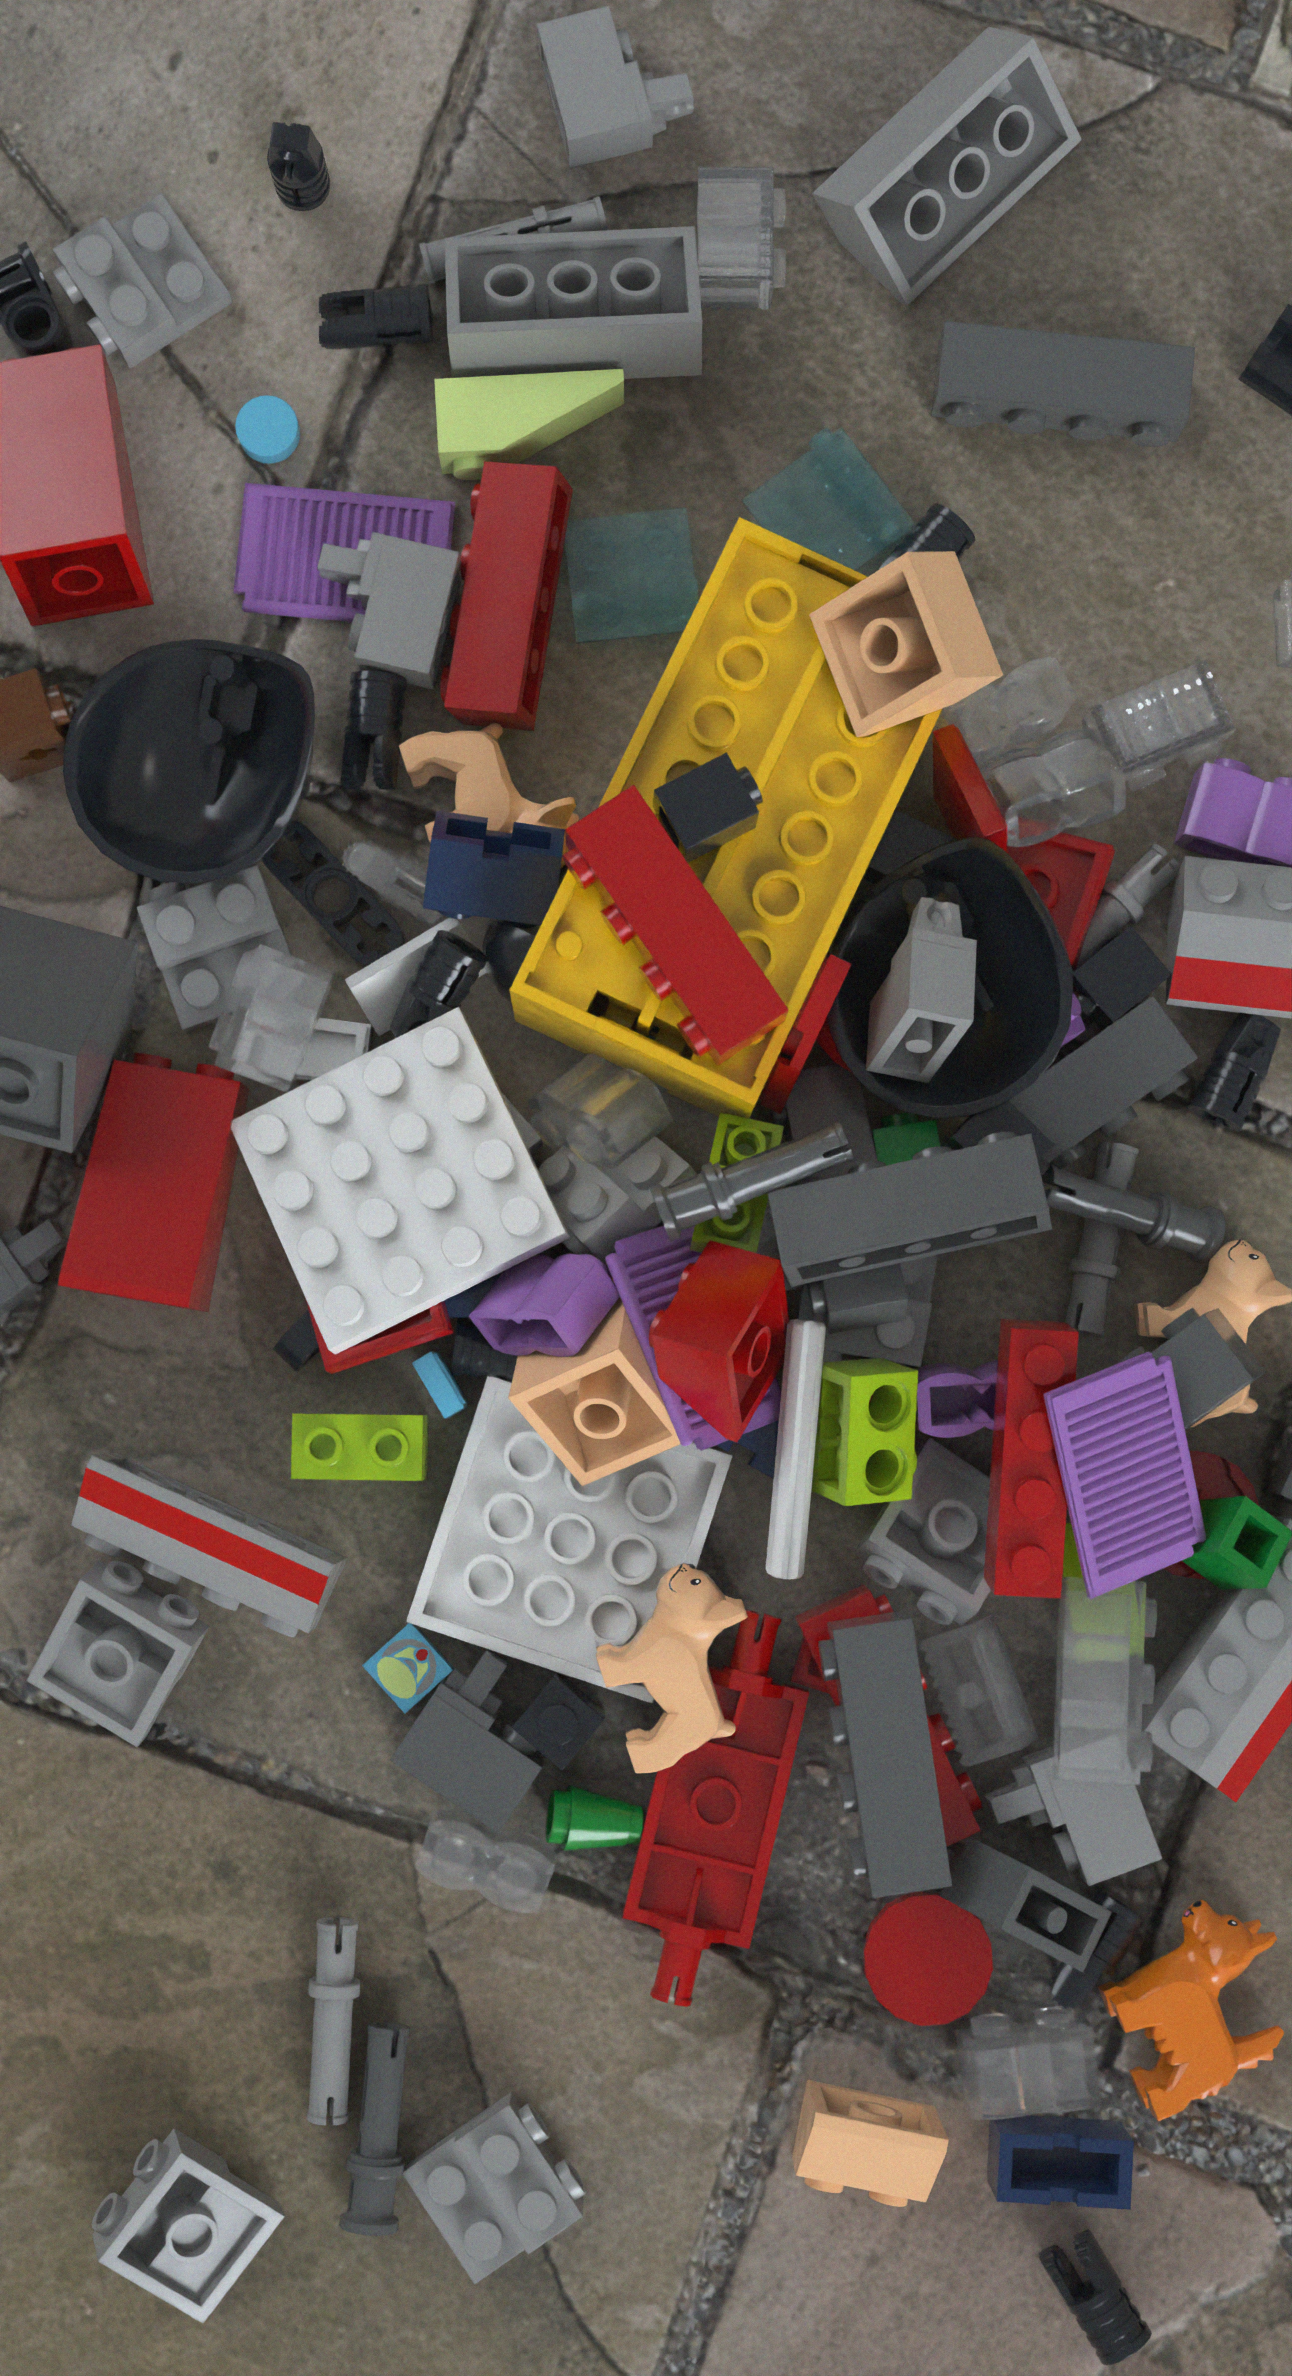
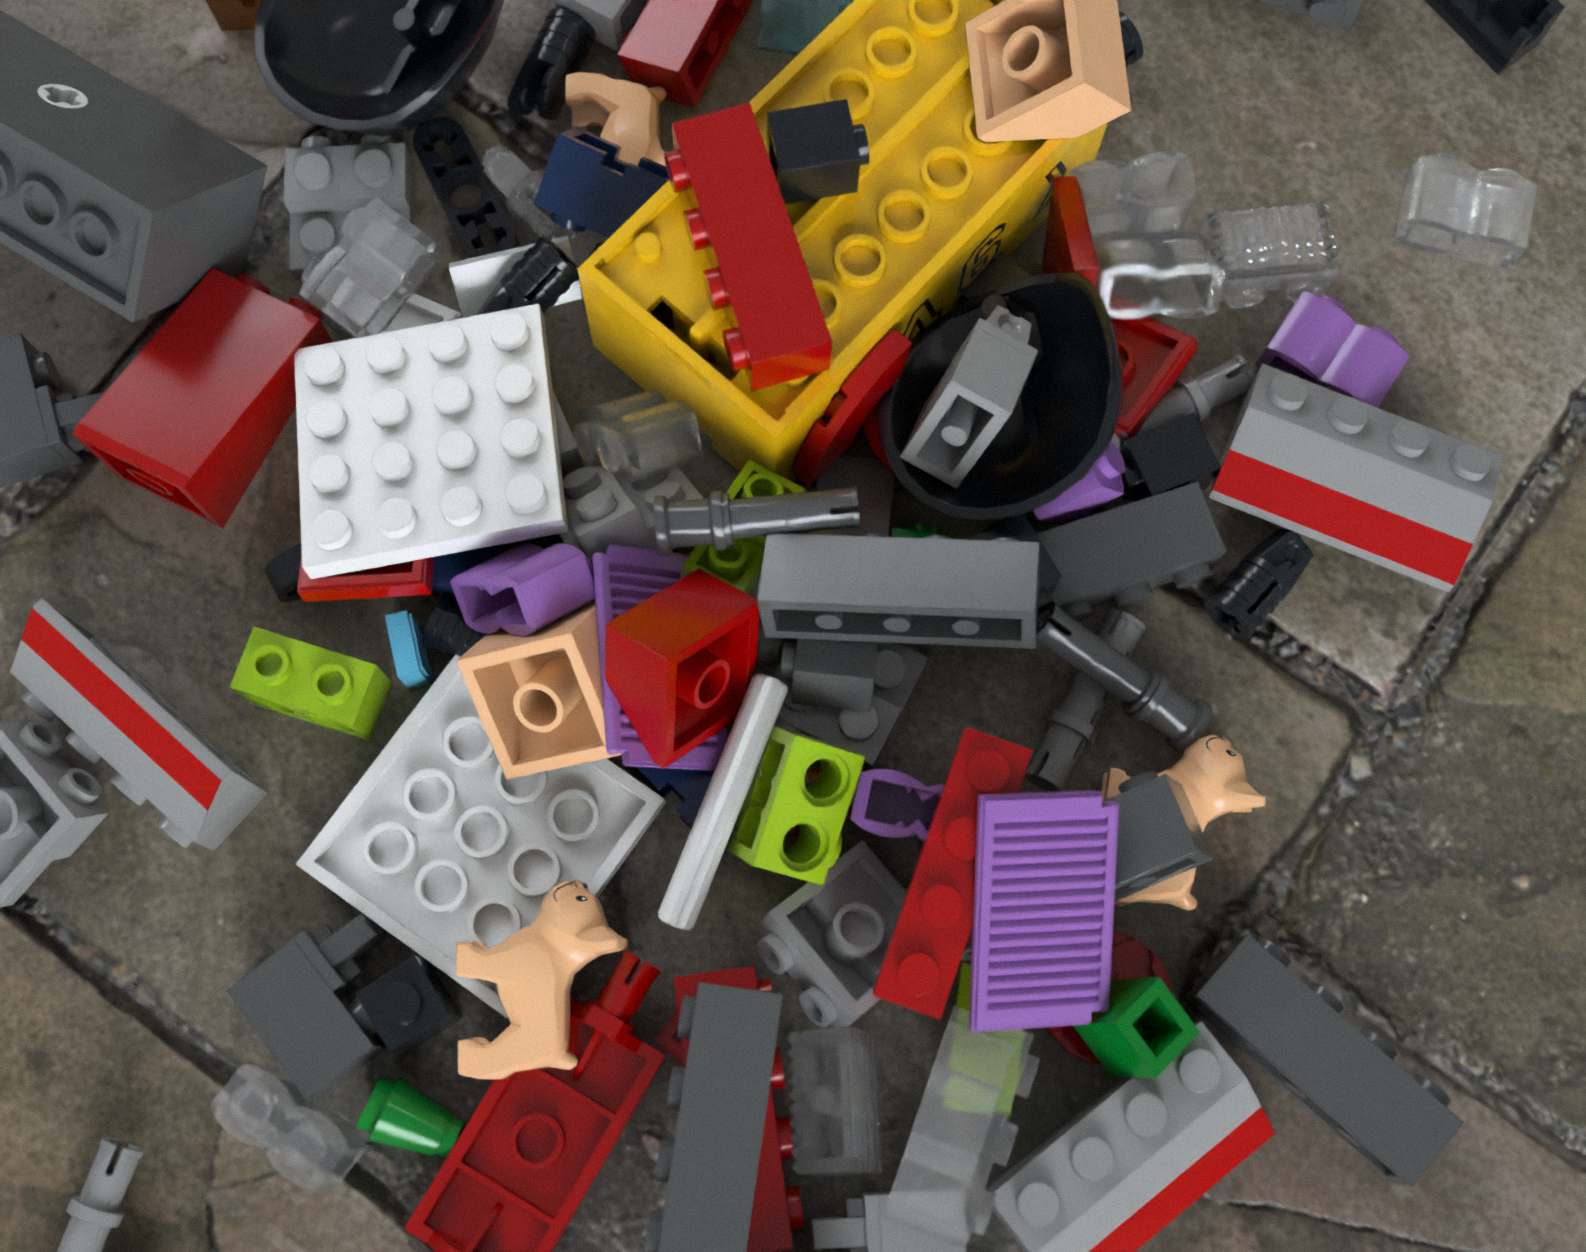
camera: 20 degrees right, 10 degrees down
tile [362,1623,454,1714] -> none

